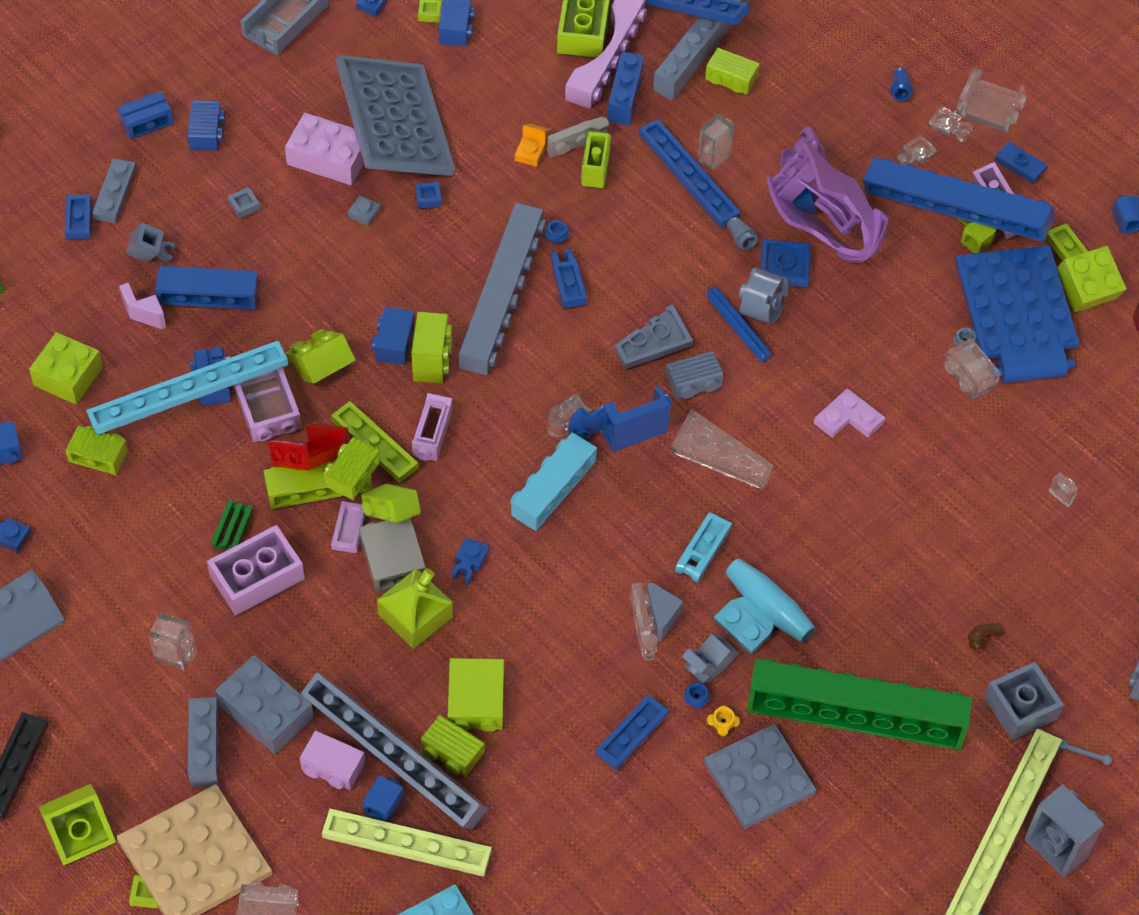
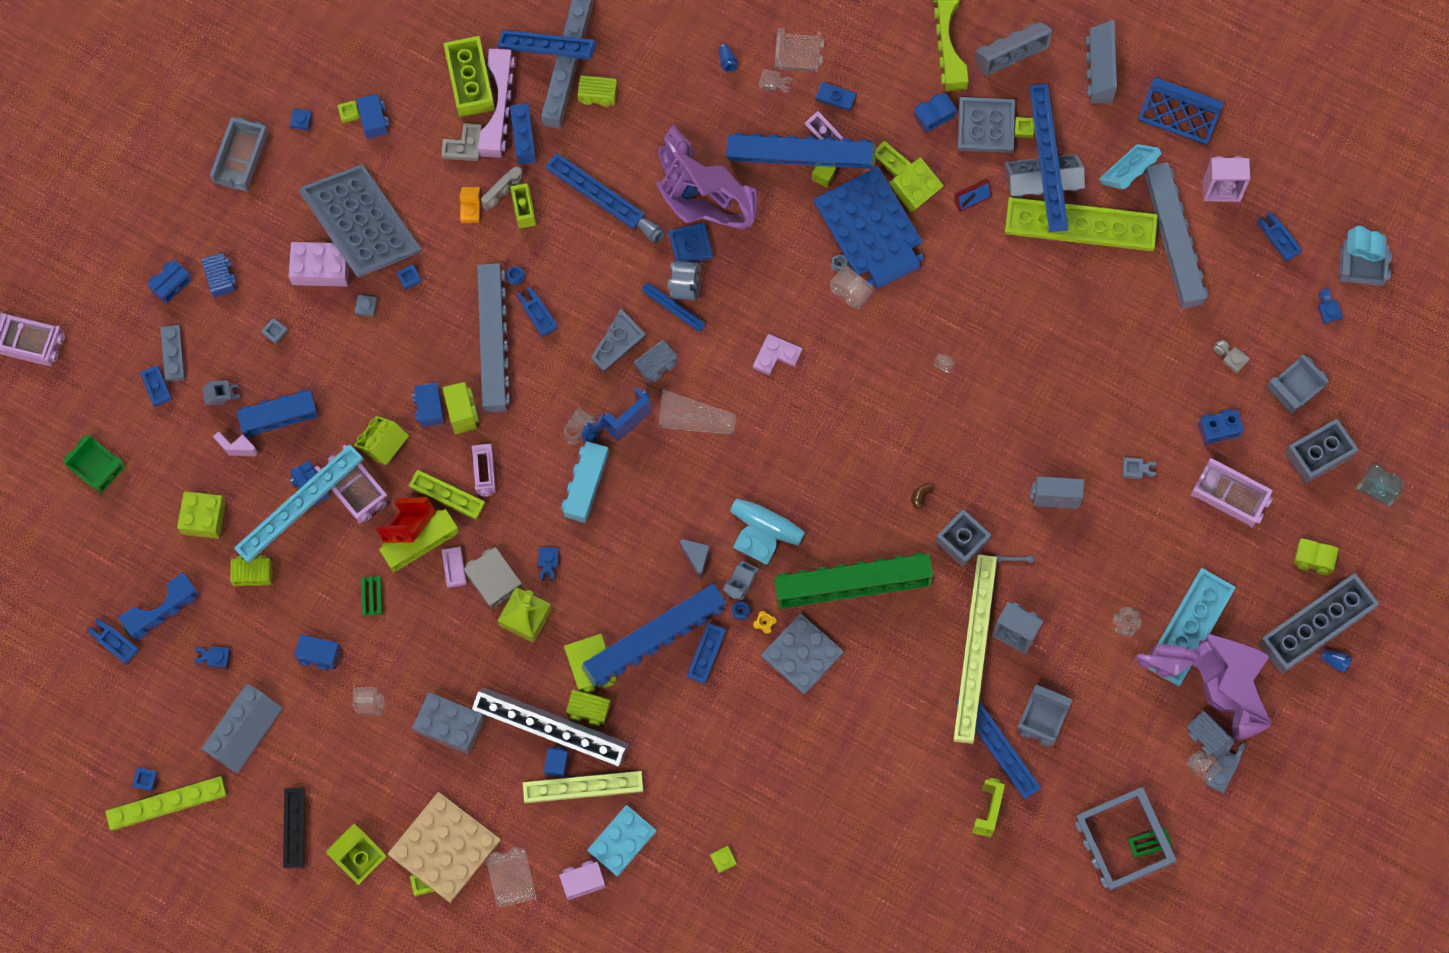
camera: 15 degrees left, 15 degrees up
sand blue brick [188,697,219,788] -> none
lavender brick [207,525,305,616] -> none
lavender brick [300,731,365,791] -> none
lime brick [324,437,380,500] -> none
lime brick [361,484,421,524] -> none
clear plate [630,582,658,660] -> none
medium azure plate [675,512,732,583] -> none
clear brick [697,114,735,170] -> none
clear plate [897,135,937,165] -> none
none -> blue brick [294,634,341,671]
none -> light grey plate [441,123,482,161]
none -> blue brick [582,583,726,688]

